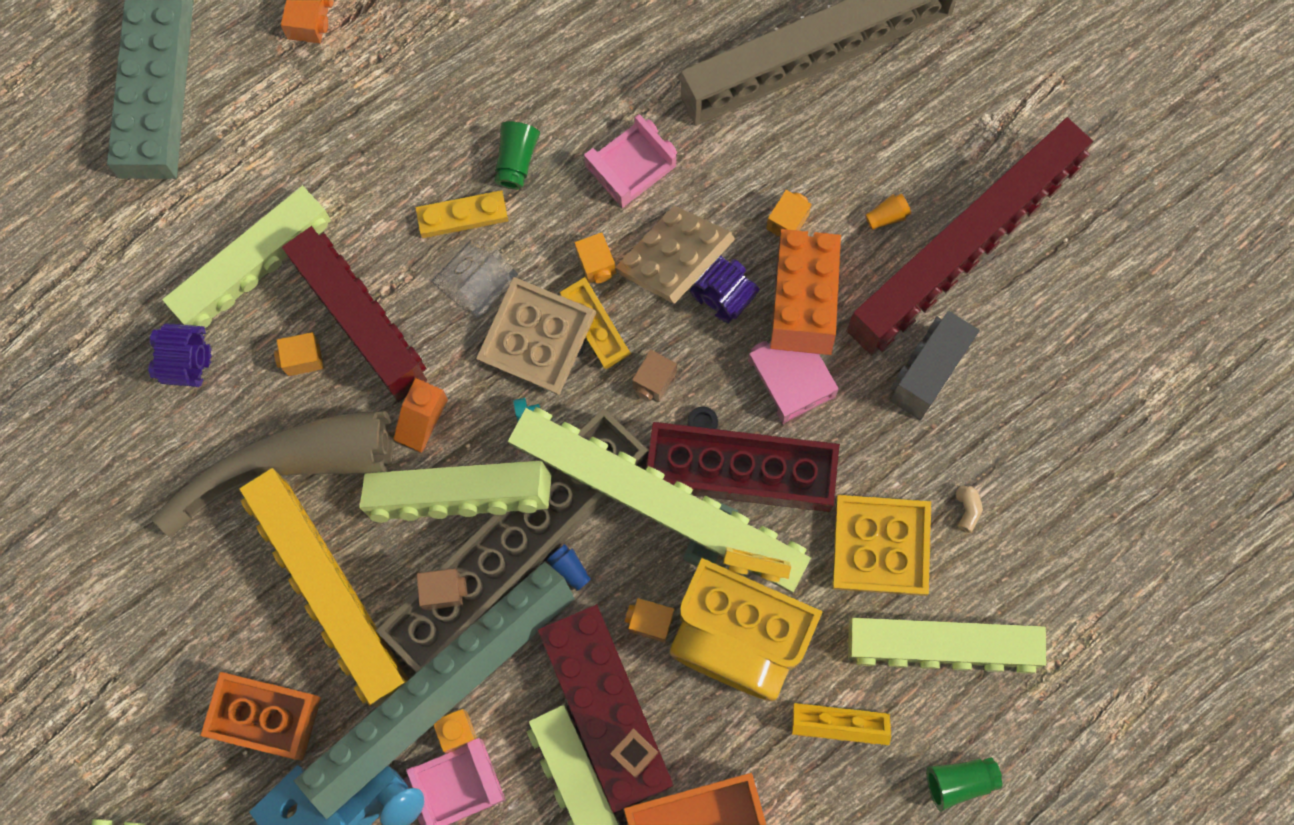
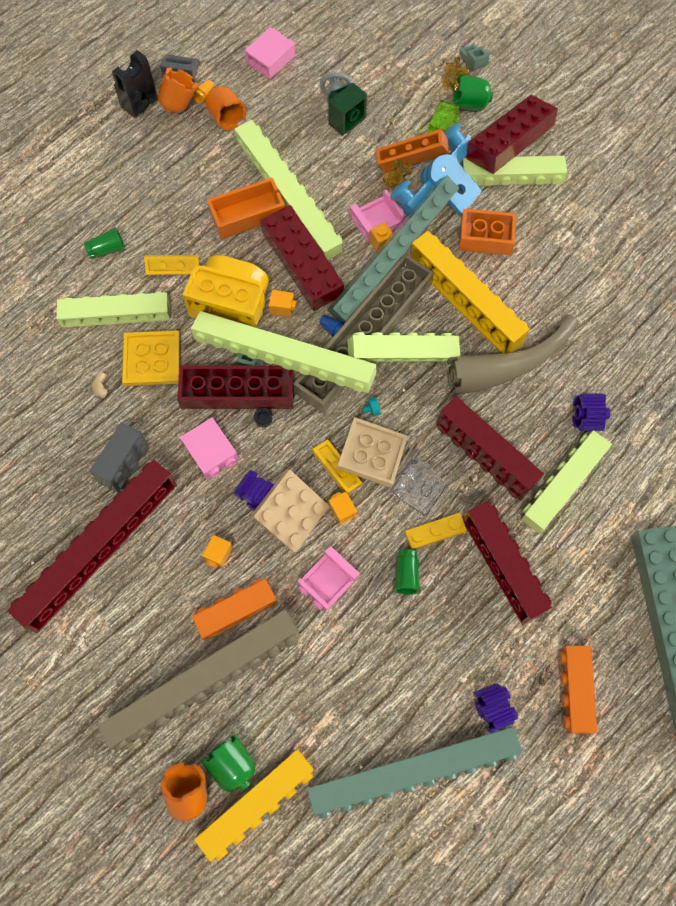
camera: 170 degrees right, 5 degrees down
light orange brick [274,332,324,376] -> none
orange slope [394,378,448,453] -> none
medium nougat brick [417,569,467,610] -> none
medium nougat brick [610,729,658,778] -> none
medium nougat brick [632,349,677,402] -> none
yellow plate [723,547,791,582] -> none
orange piece [770,229,841,355] -> none
light orange cone [865,193,912,230] -> none
none -> orange brick [192,579,278,641]
none -> dark red brick [463,500,552,626]

